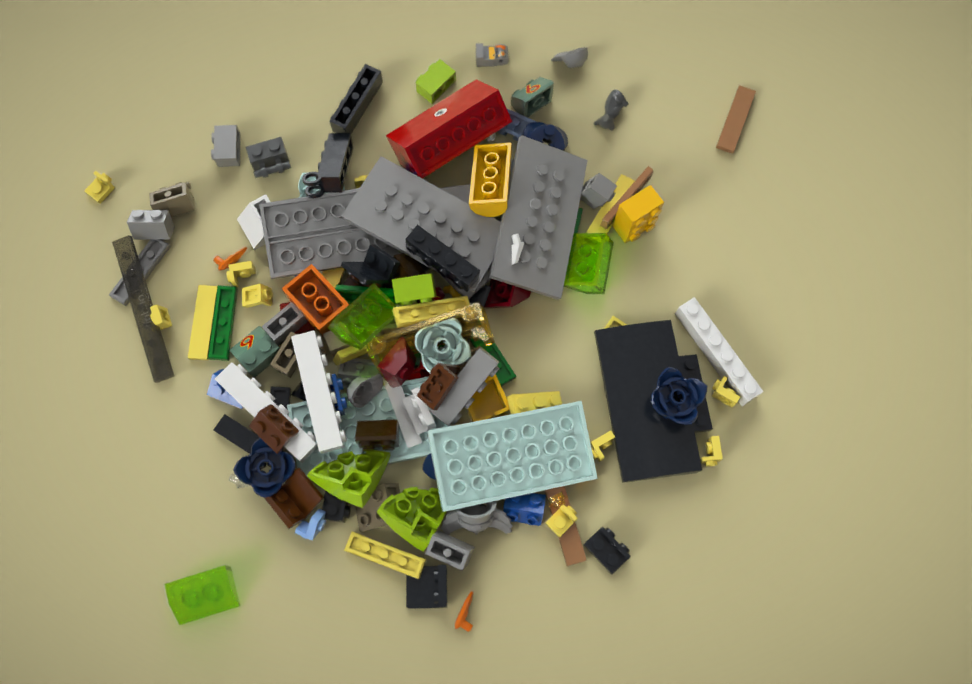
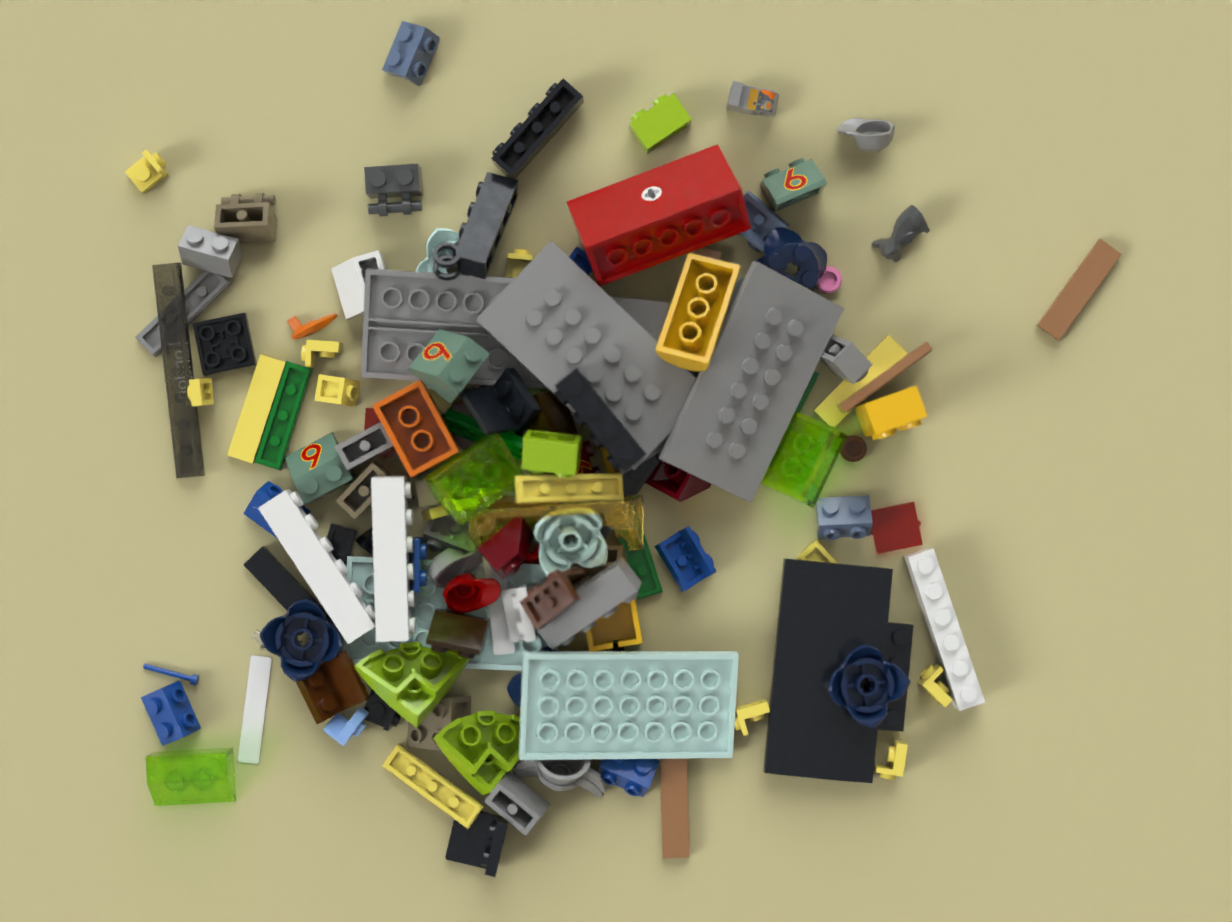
camera: 15 degrees right, 15 degrees up
light grey brick [211,125,240,167] -> none
reddish brown bracket [249,404,299,454] -> none
orange bar [455,591,473,632] -> none
light yellow plate [507,391,562,414] -> none
white bar [511,234,524,265] -> none
light yellow bracket [545,504,578,538] -> none
clear yellow plate [548,492,568,509] -> none
black bracket [583,526,631,575] -> none
none -> blue bracket [141,681,201,746]
none -> blue piece [143,664,199,686]
none -> black tile [193,313,257,376]
none -> white sticker [238,655,272,764]
none -> sand blue bracket [382,21,440,86]
none -> sand green slope [407,329,490,404]
none -> red piece [442,573,501,613]
none -> blue bracket [654,526,716,592]
none -> sand blue bracket [815,495,873,540]
none -> bright pink tile [816,266,842,294]
none -> reddish brown tile [839,435,867,462]
none -> clear red piece [871,502,923,554]

